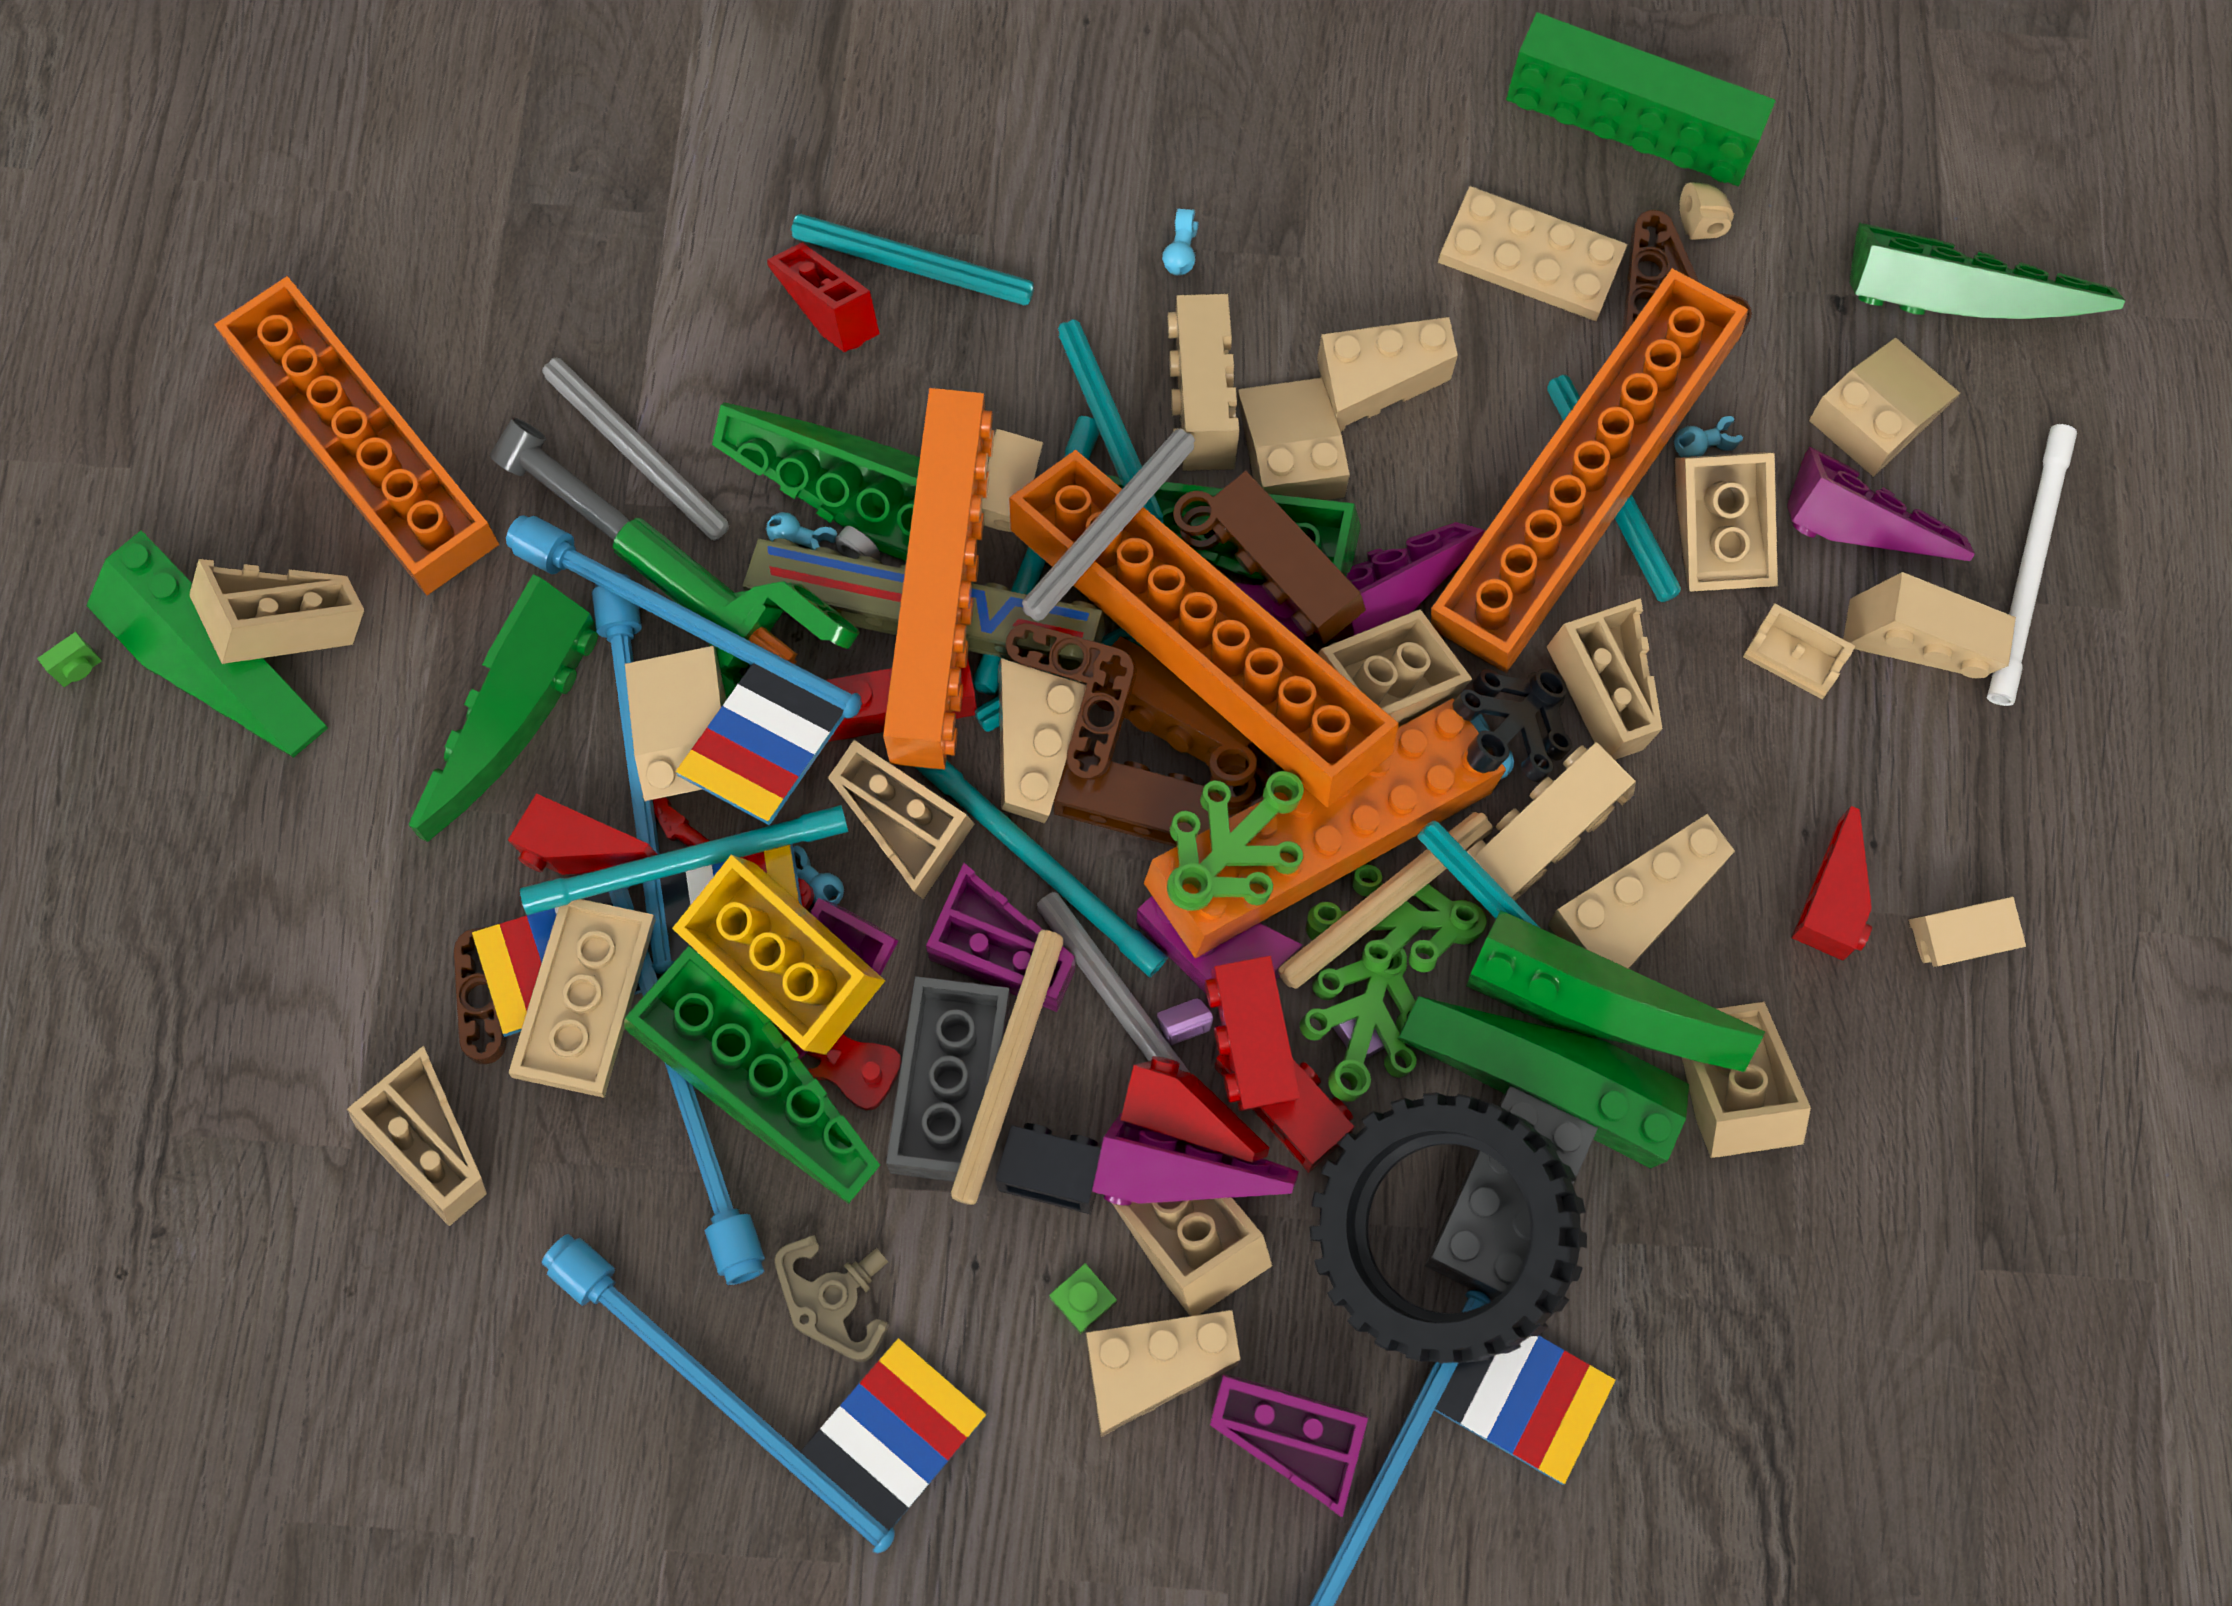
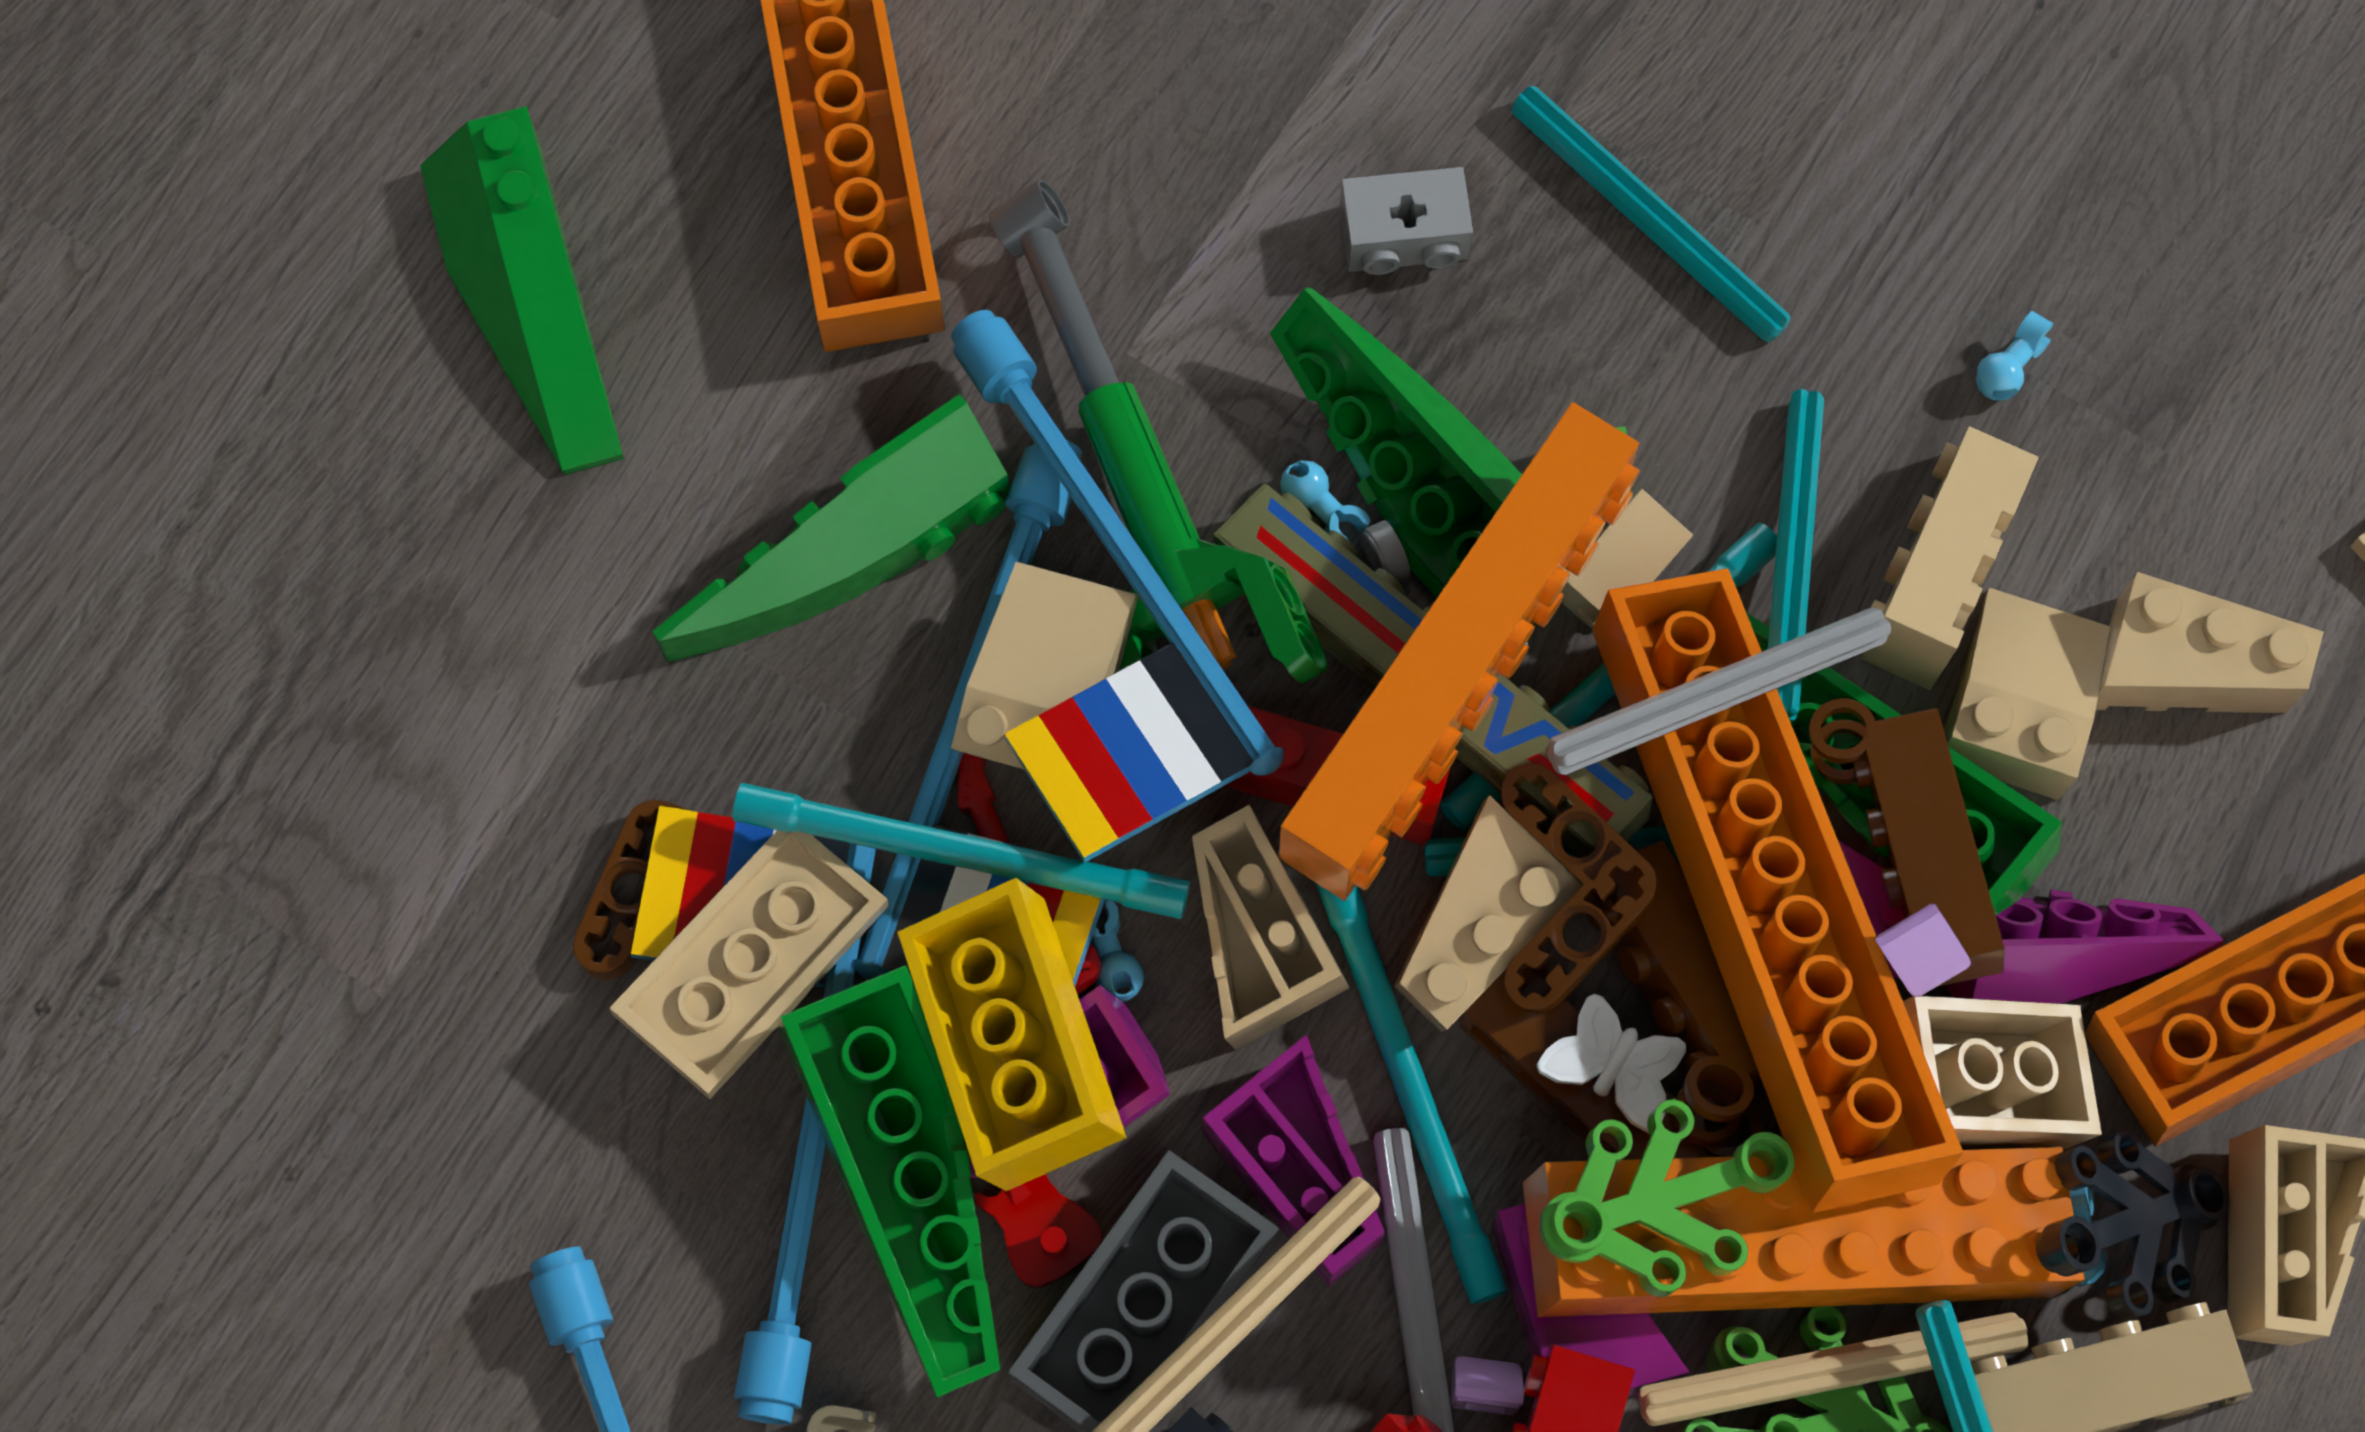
camera: 30 degrees right, 0 degrees up
bright green plate [37,632,102,687] -> none
tan wedge [189,559,364,664] -> none
tan wedge [347,1046,487,1226] -> none
red slope [508,793,658,875] -> none
light grey axle [542,358,729,541] -> none
red slope [767,242,880,352] -> none
none -> light grey brick [1339,167,1473,275]
none -> white piece [1536,993,1686,1134]
none -> lavender slope [1875,904,1971,997]

